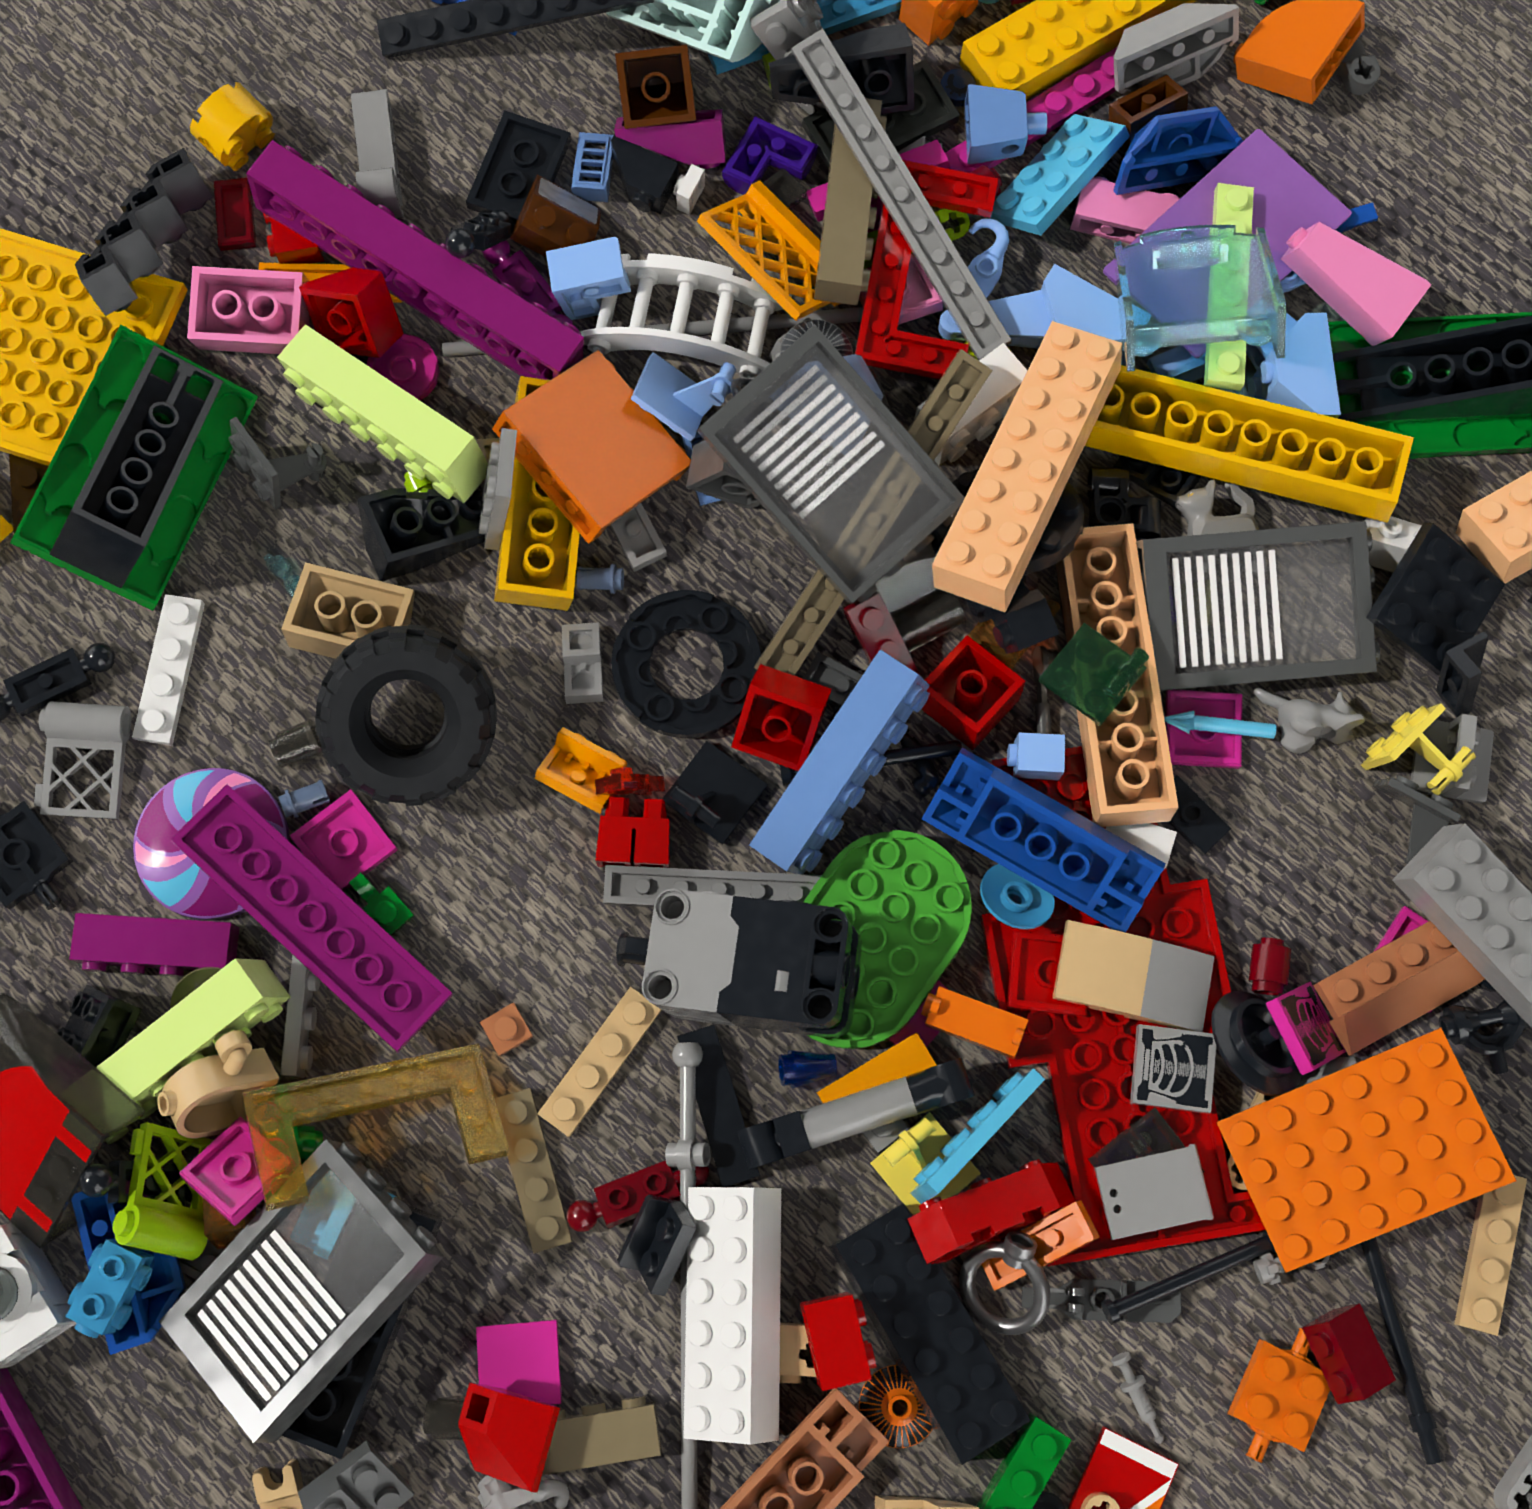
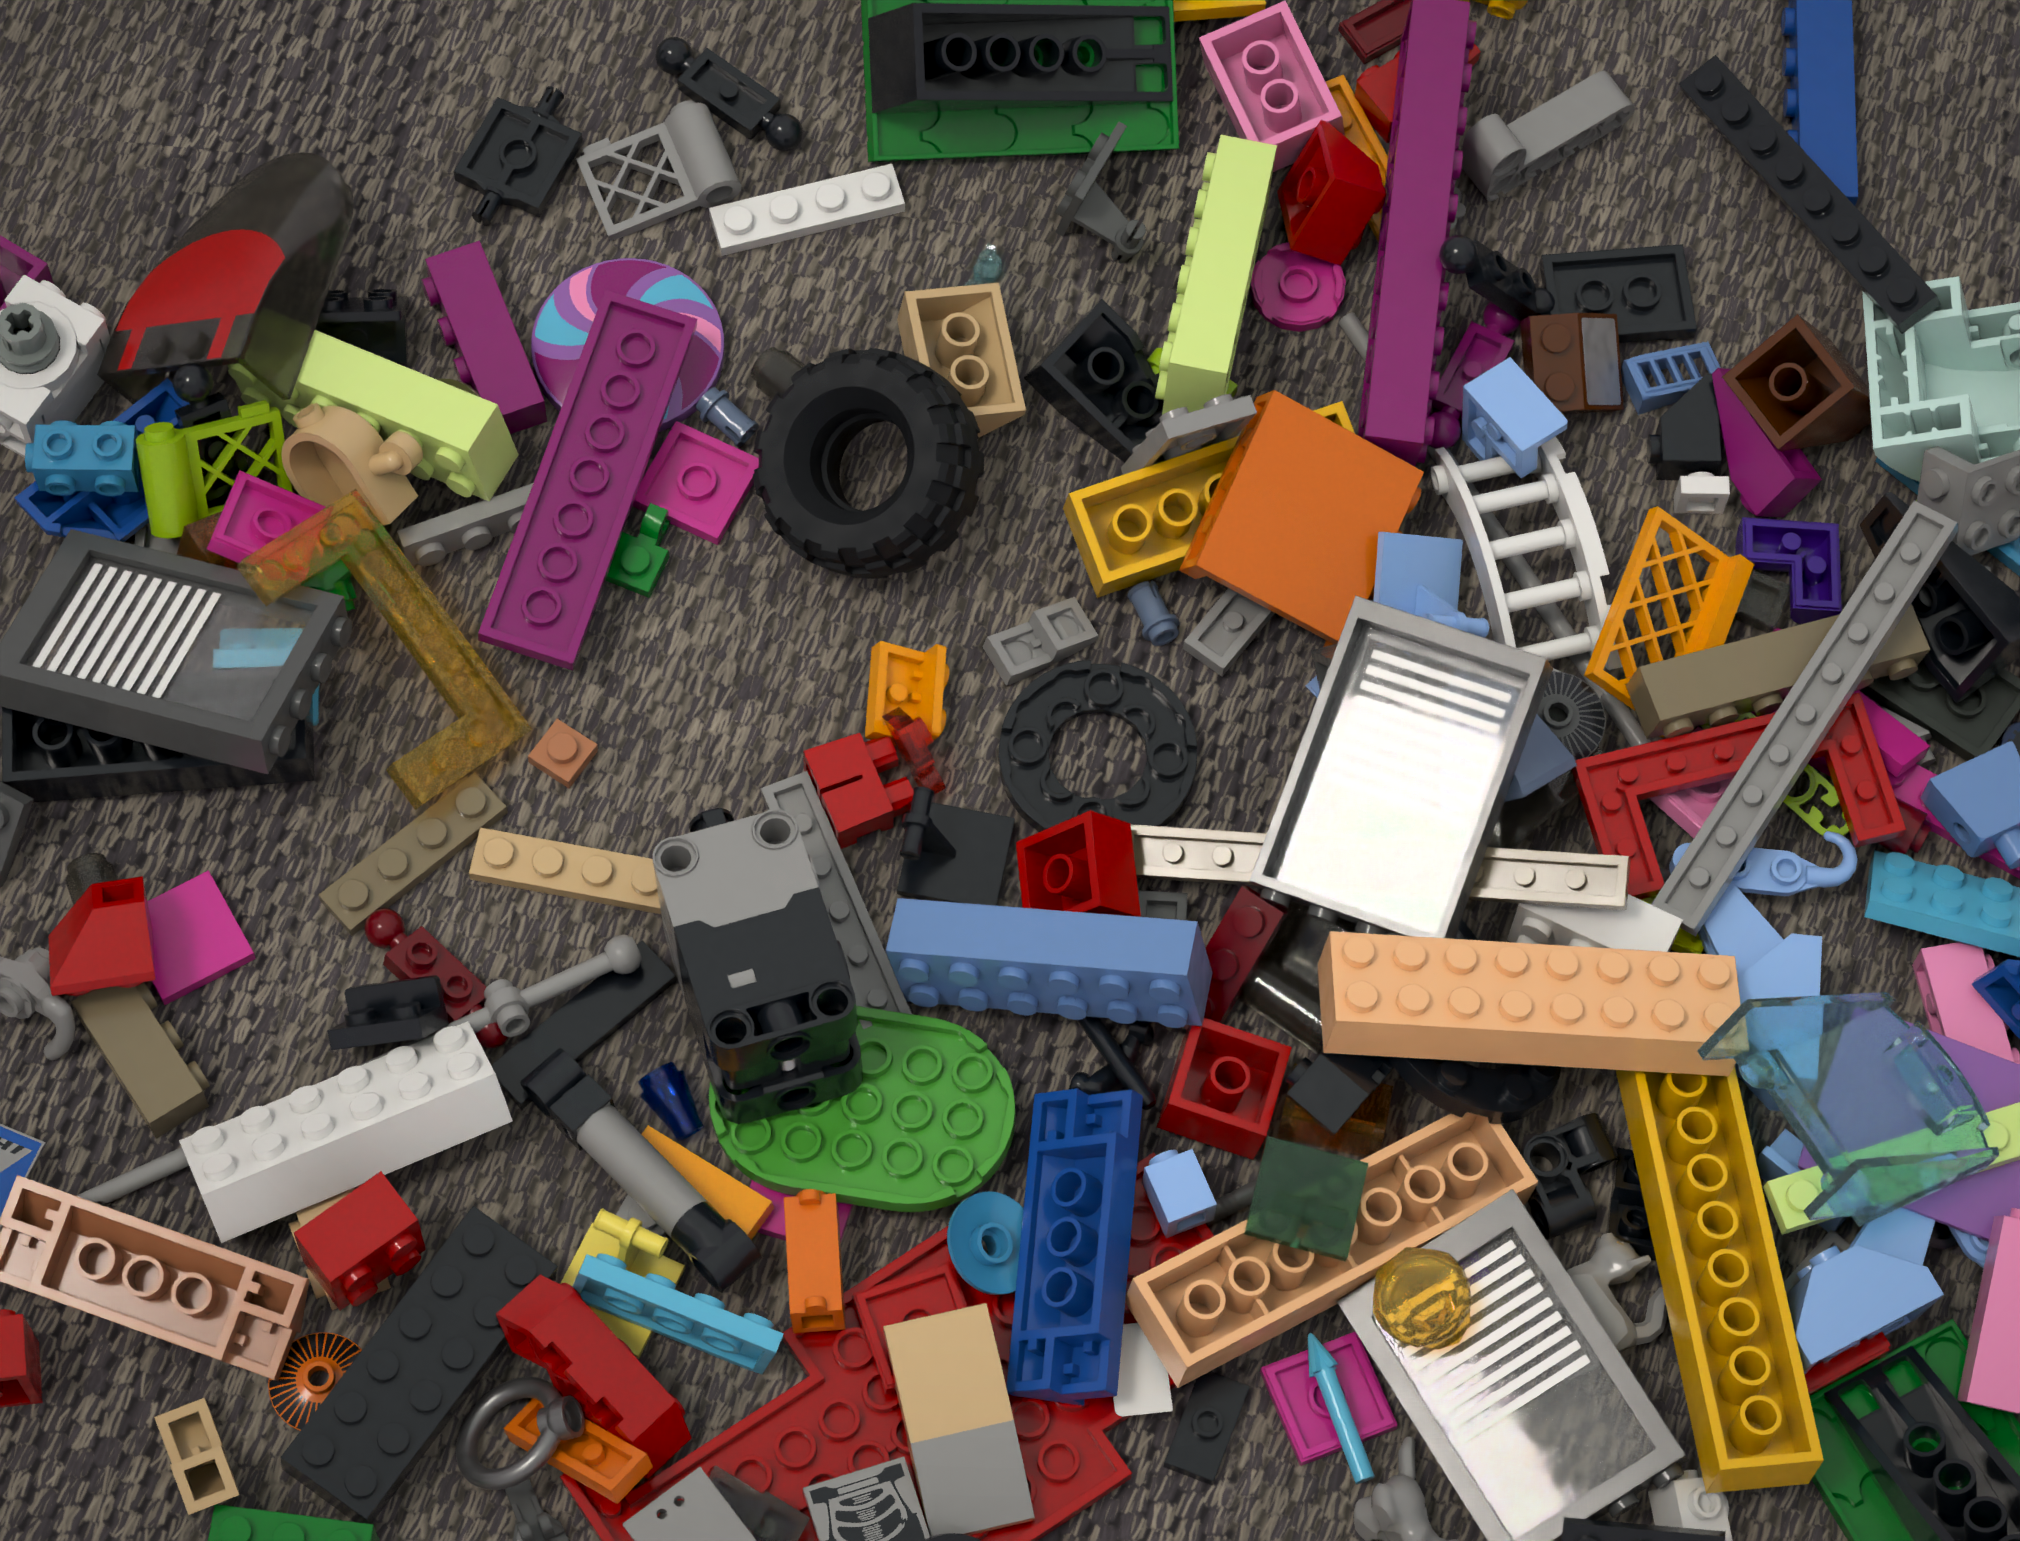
camera: 65 degrees right, 10 degrees down
none -> clear yellow hat [1373,1247,1472,1350]

